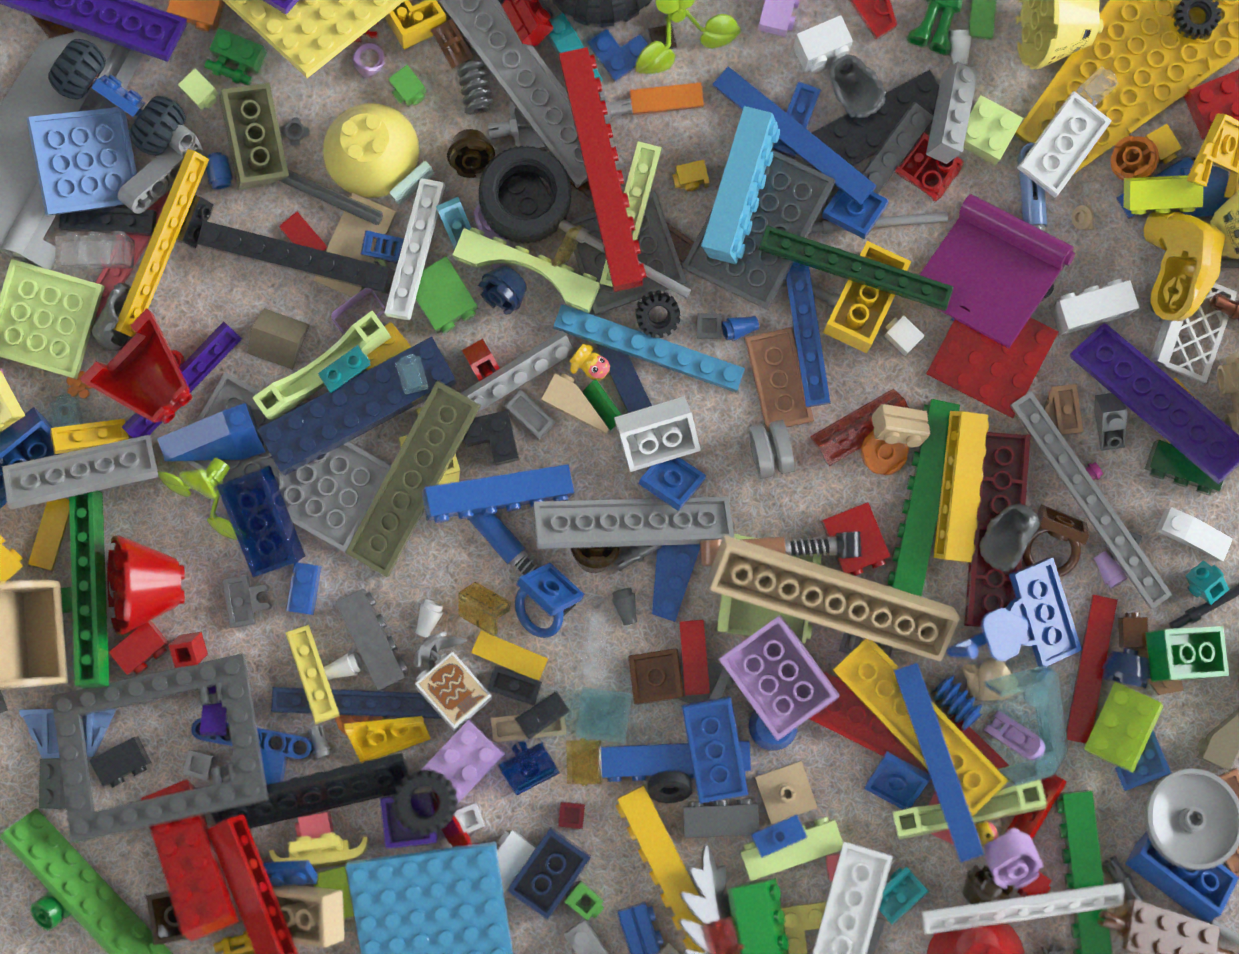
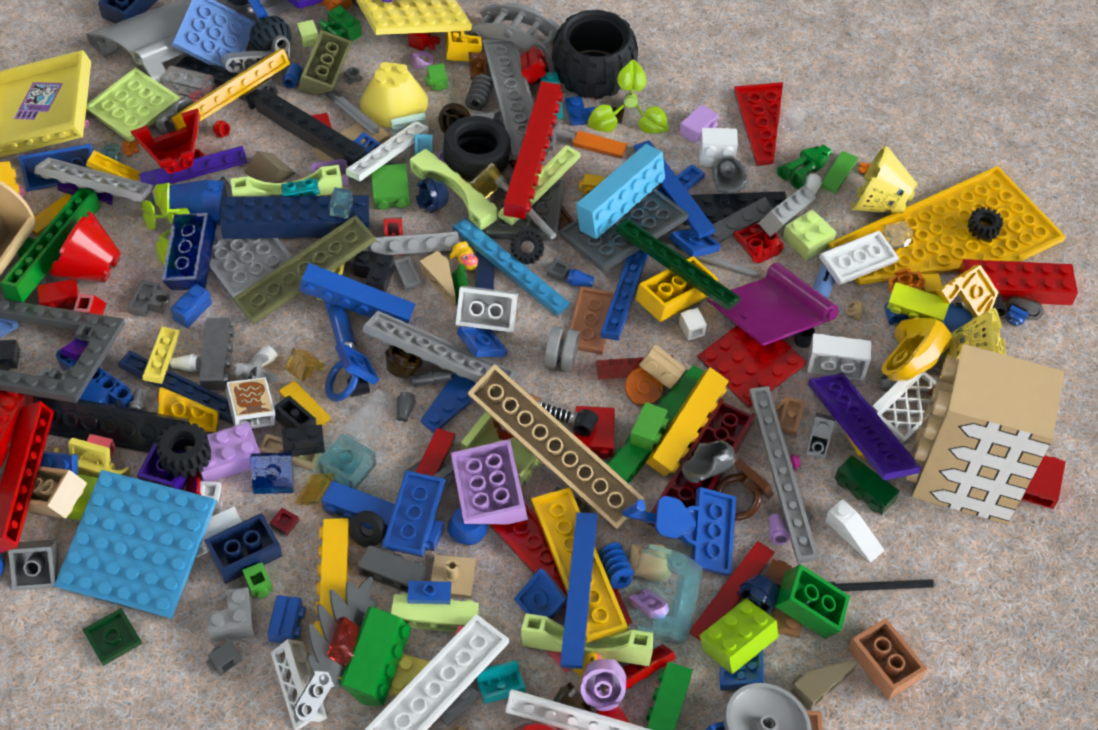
camera: 20 degrees right, 30 degrees down
reddish brown plate [628,648,684,705] -> none
teal brick [1185,560,1230,605] -> none
none -> red plate [213,120,230,138]
none -> bright green brick [630,402,670,451]

